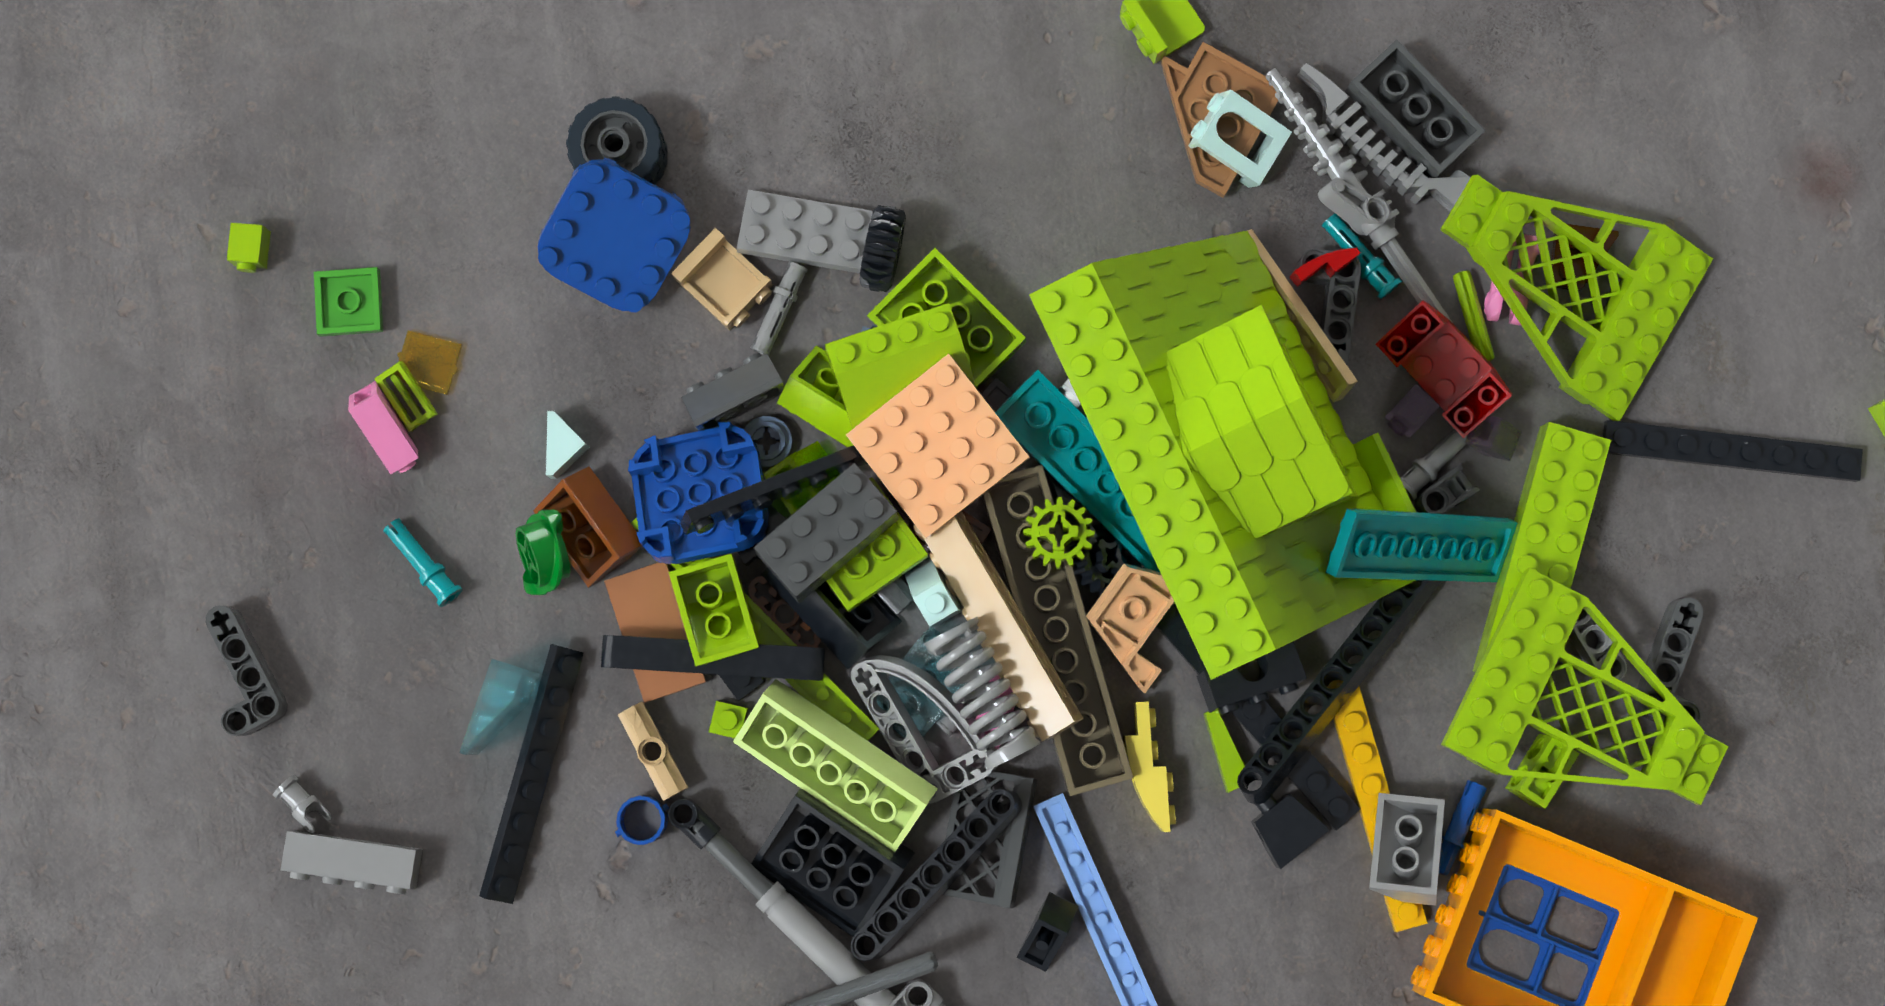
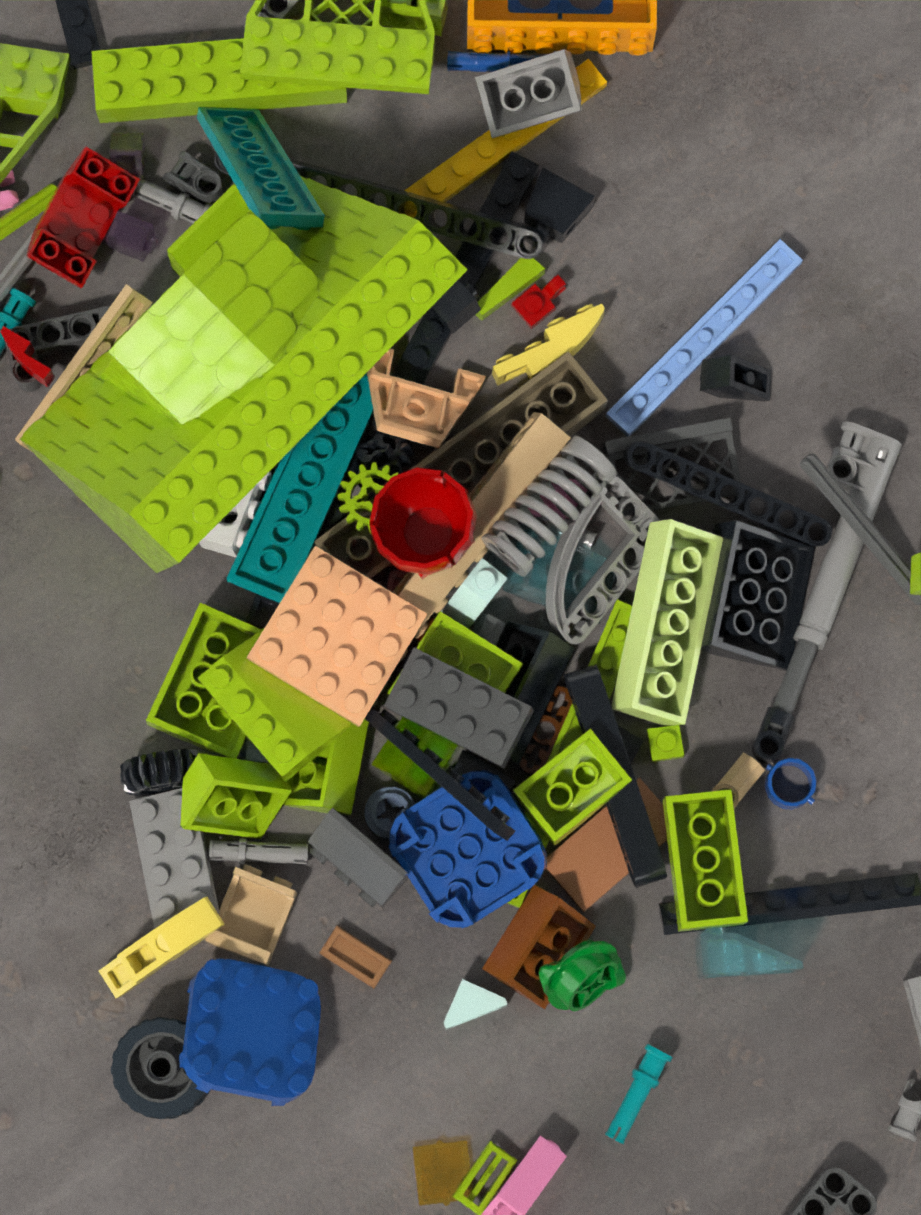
camera: 115 degrees left, 5 degrees down
none -> light yellow slope [99,897,224,998]
none -> lime slope [180,753,292,839]
none -> medium nougat tile [319,926,392,989]
none -> red plate [369,467,477,580]
none -> red plate [511,275,566,329]
none -> lime brick [663,789,748,932]

